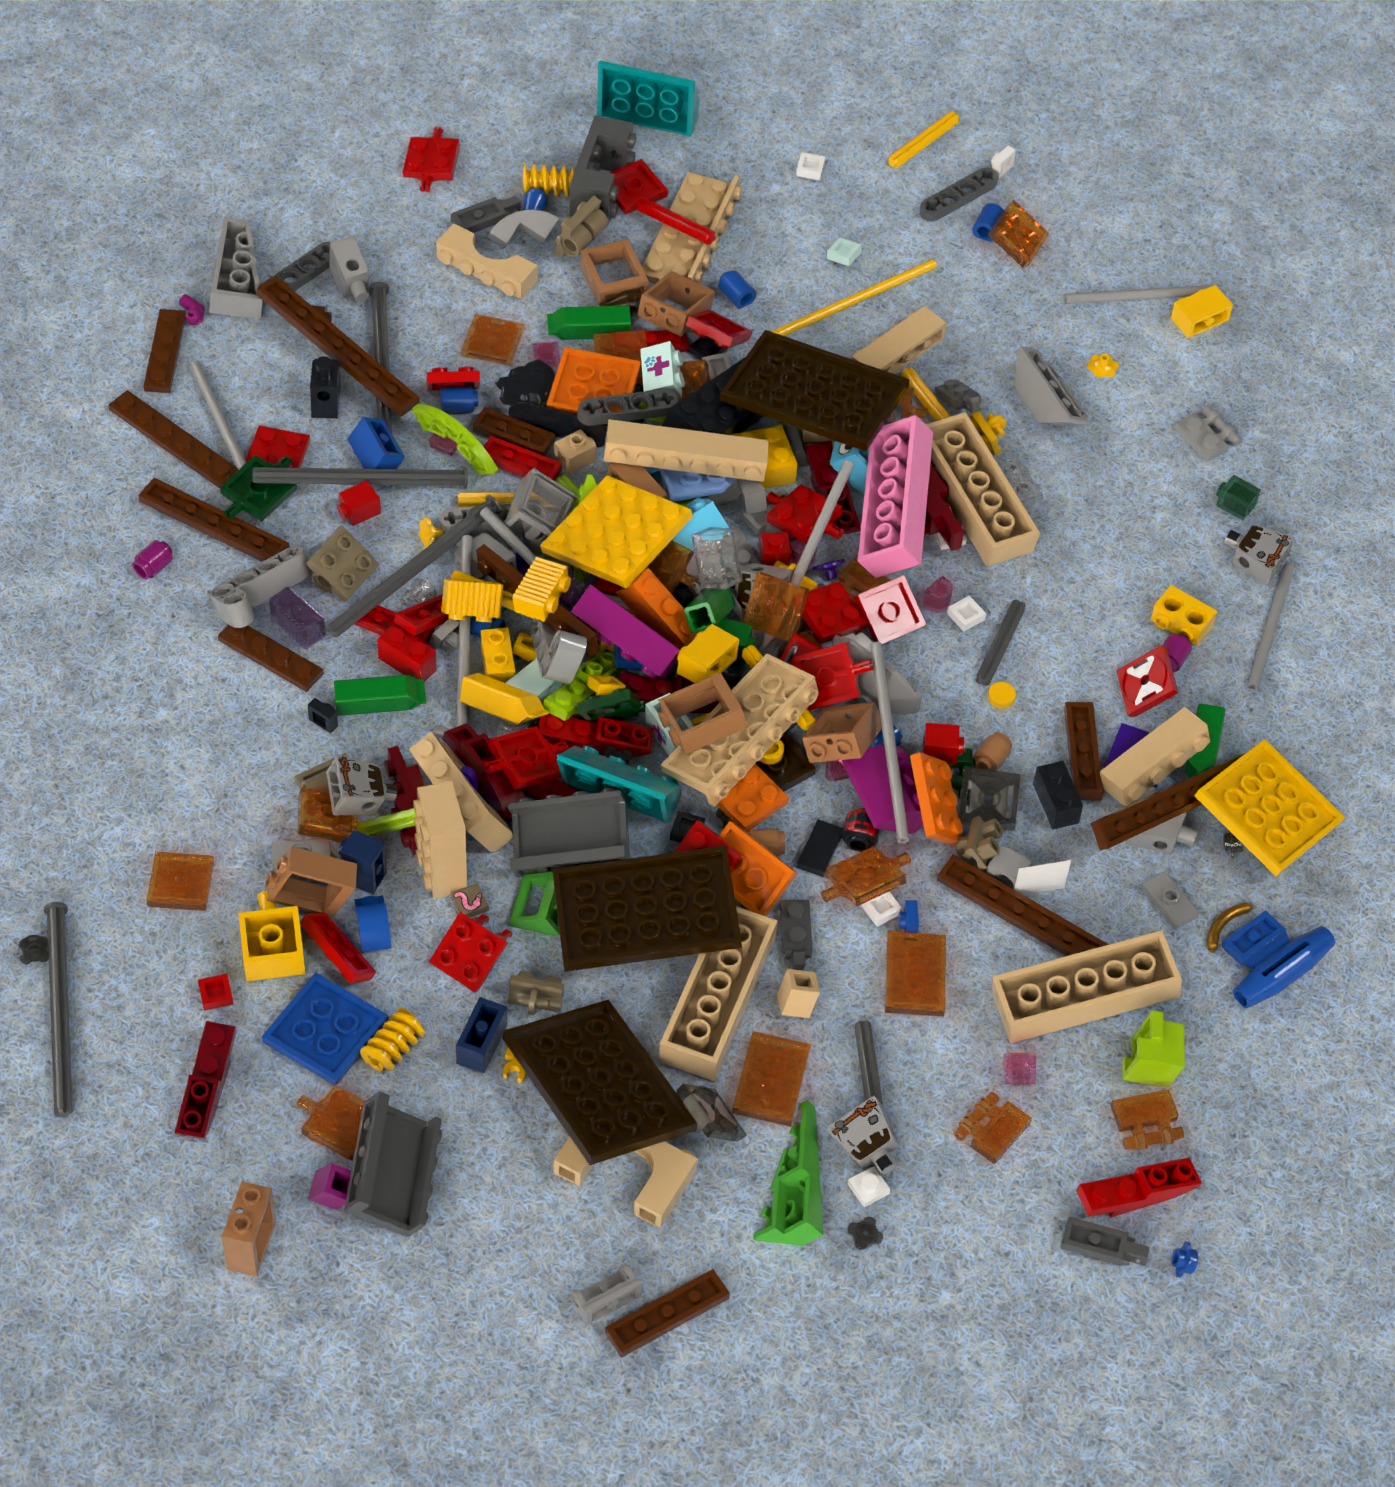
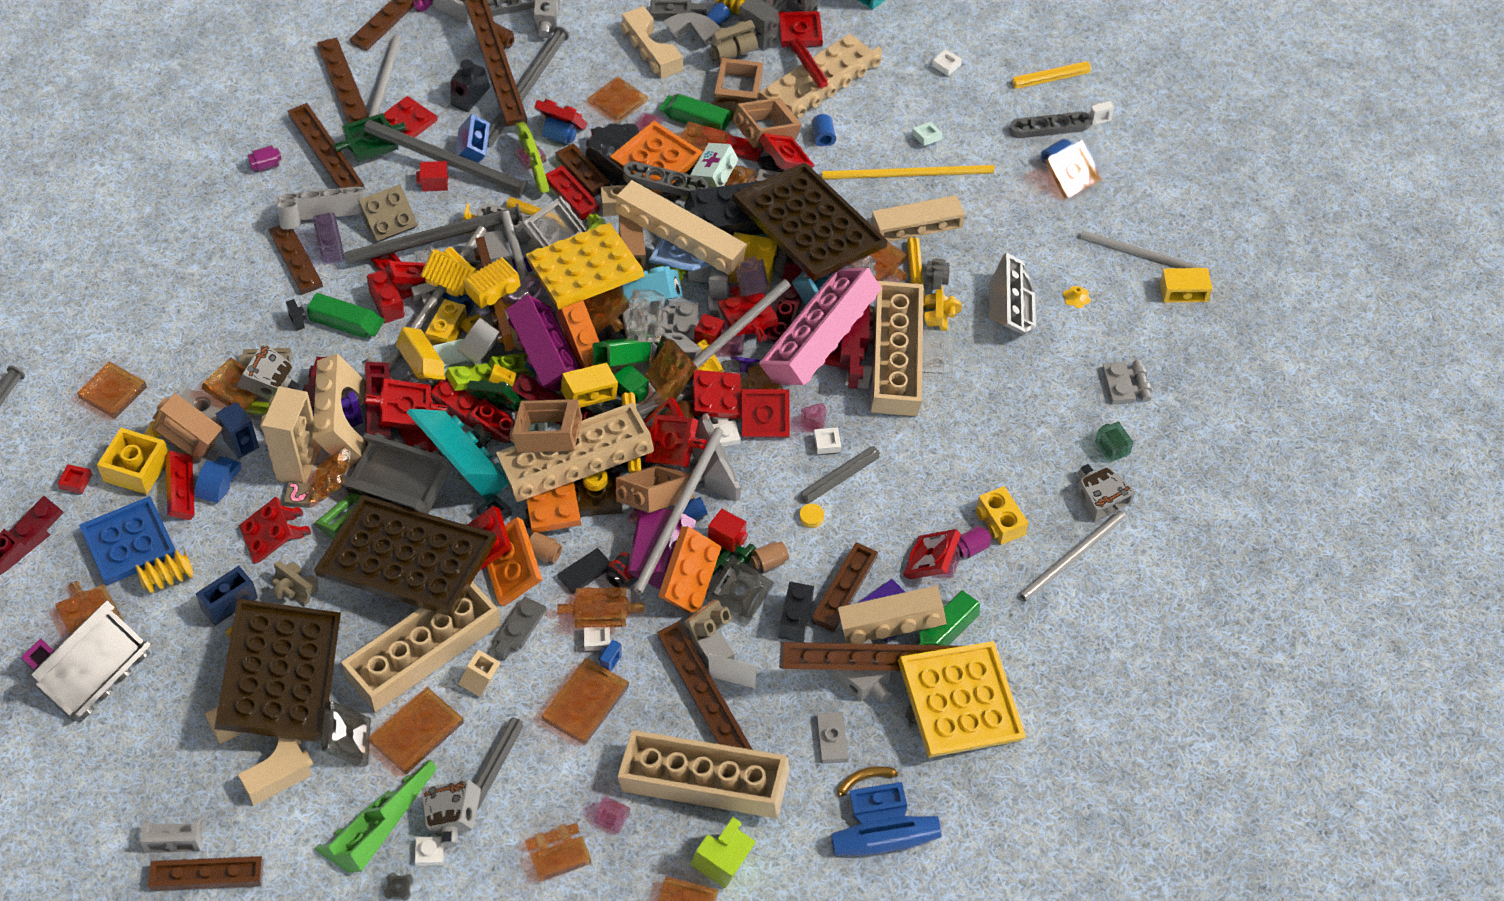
camera: 30 degrees right, 0 degrees up
none -> clear orange plate [309,447,351,503]
none -> brick [735,256,769,297]

